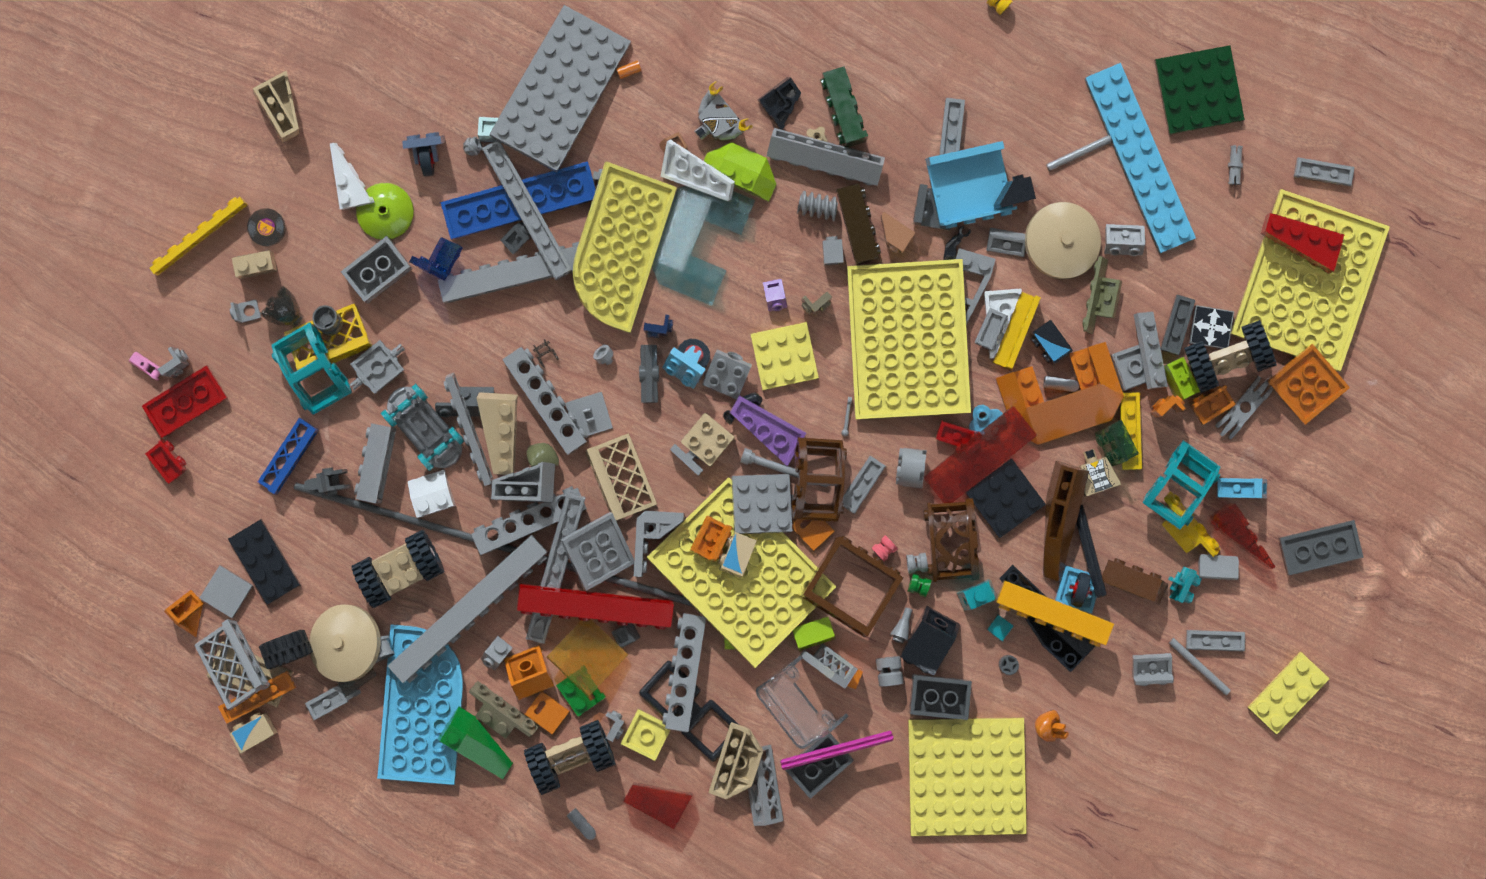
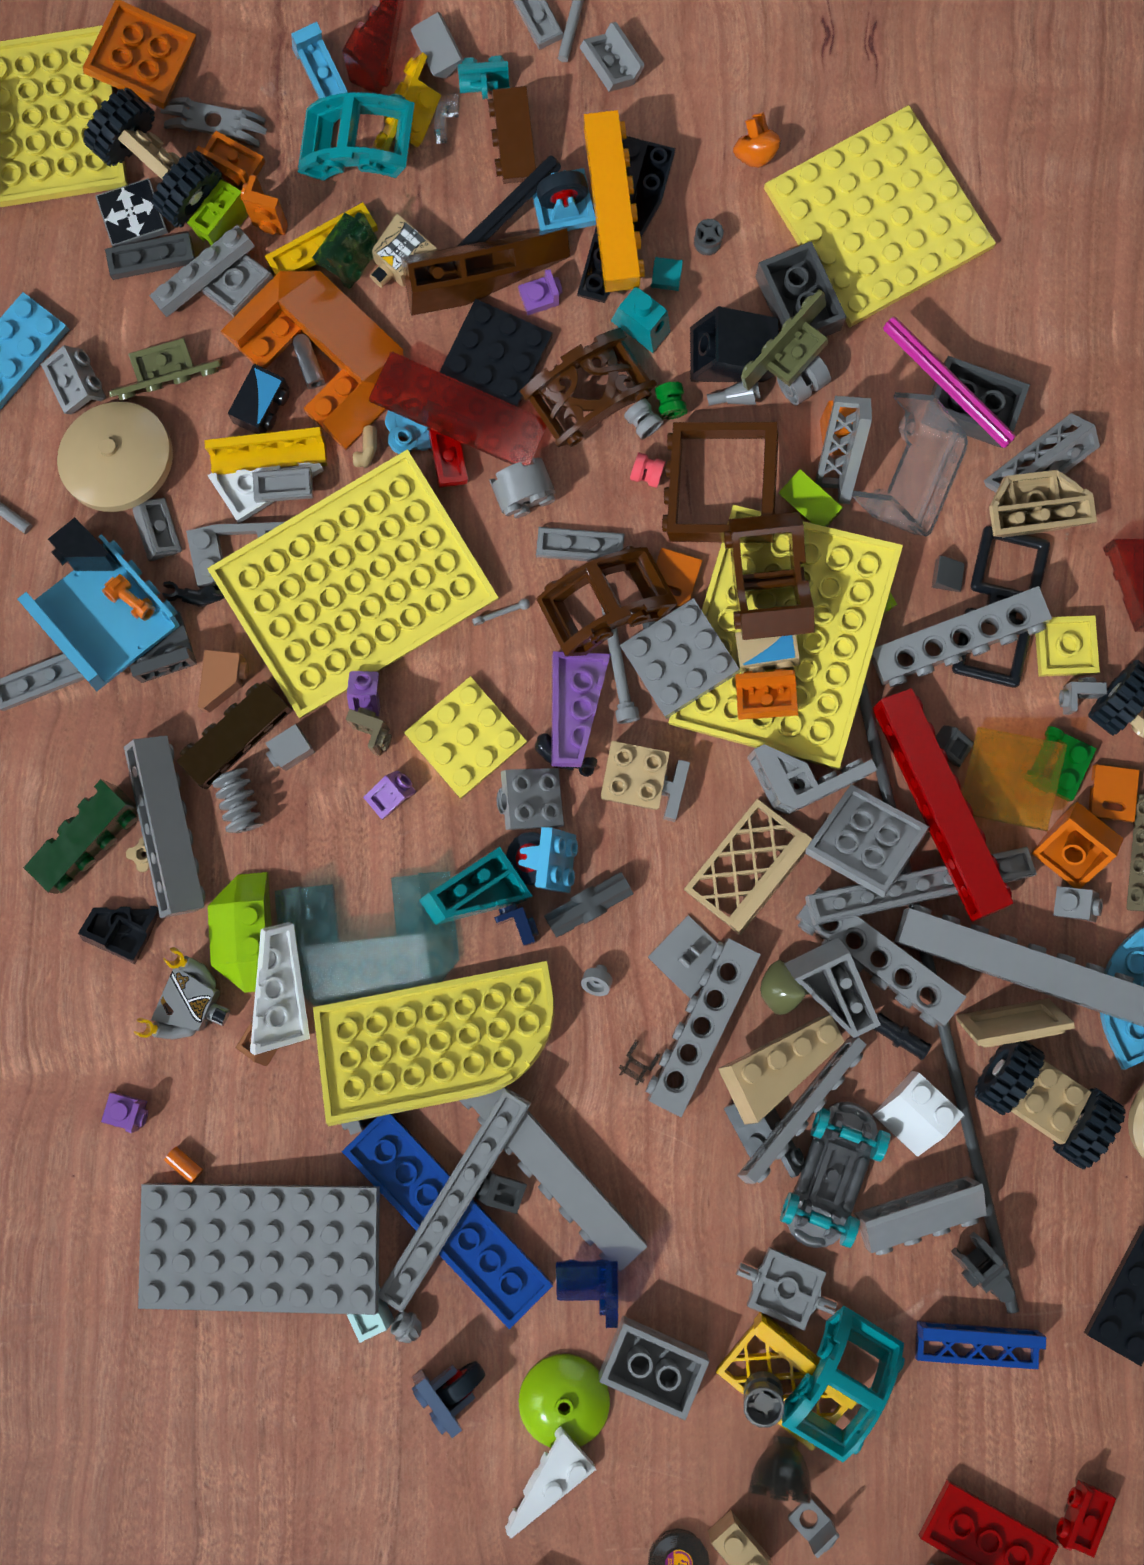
camera: 125 degrees left, 5 degrees down
none -> medium lavender bracket [101,1092,148,1133]
none -> orange bar [102,574,155,621]
none -> medium lavender bracket [347,671,380,716]
none -> tan arm [353,425,377,468]
none -> teal wedge [419,847,533,925]
none -> clear slope [434,93,459,143]
none -> medium lavender bracket [518,269,563,316]
none -> reddish brown window [724,512,814,640]
none -> olive bracket [741,290,828,391]
none -> black pin [872,1012,932,1061]
none -> dark grey slope [931,556,965,592]
none -> tan piece [956,998,1075,1047]

